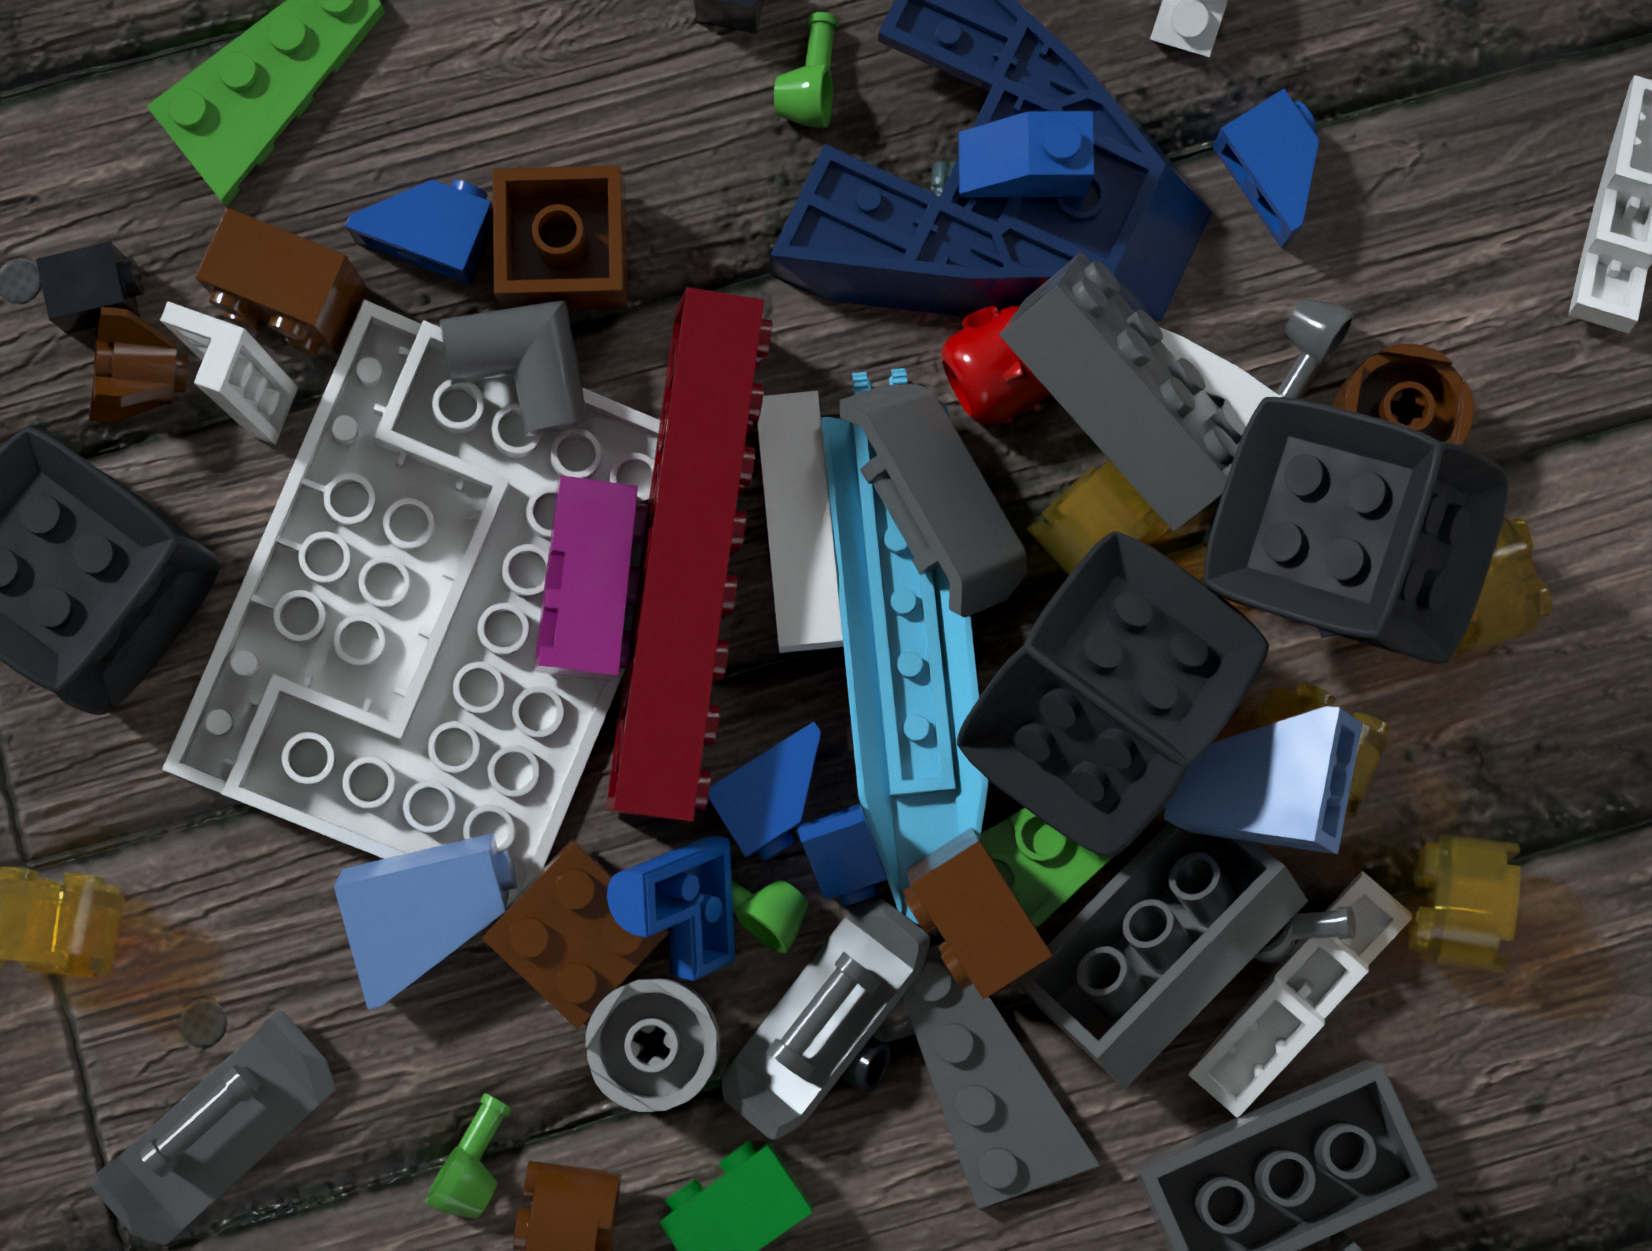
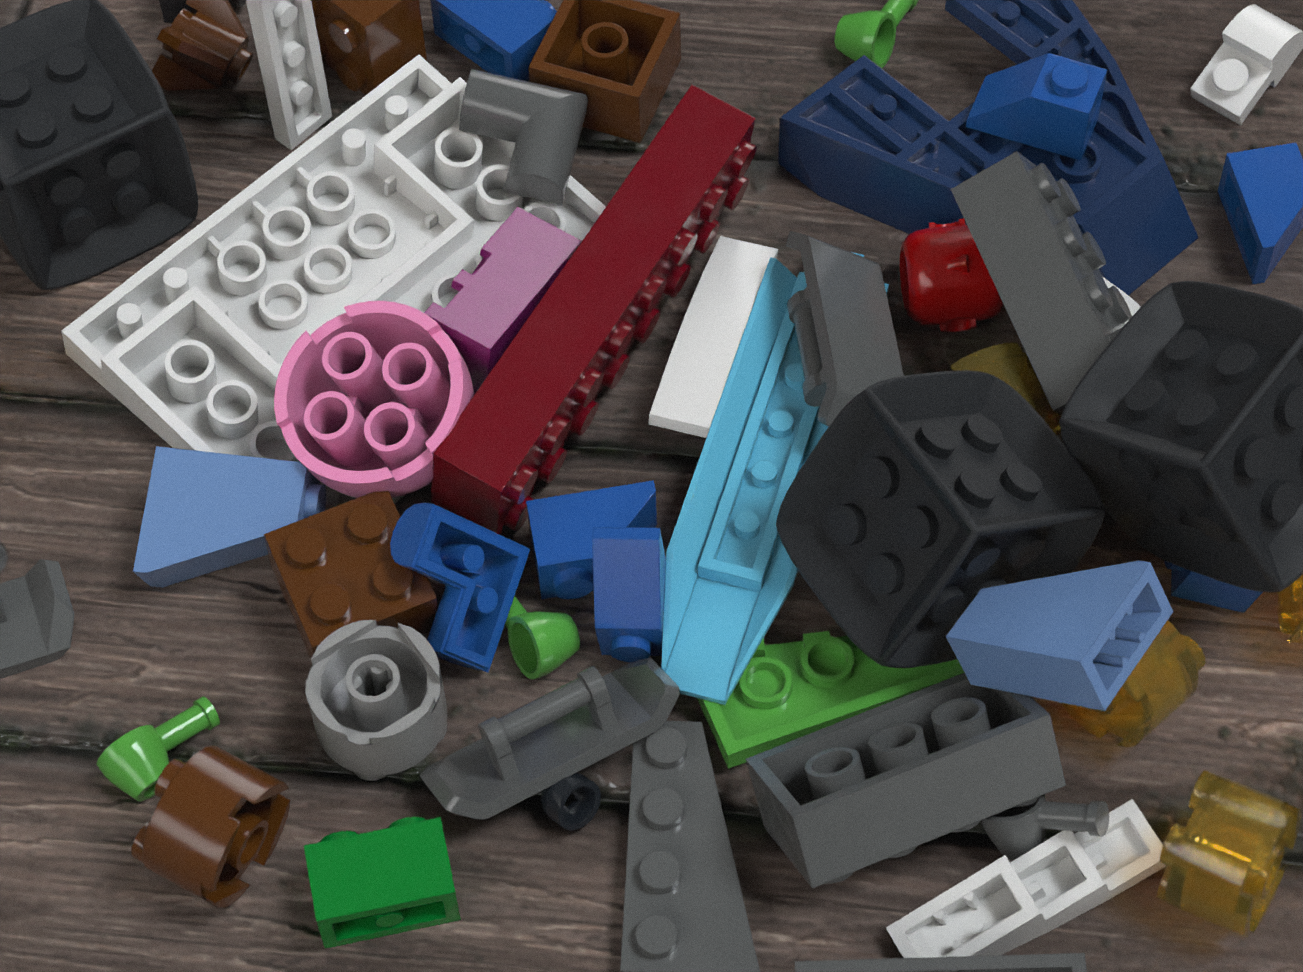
camera: 25 degrees right, 25 degrees down
reddish brown brick [903,827,1052,1000] -> none
none -> bright pink cylinder [274,301,474,498]

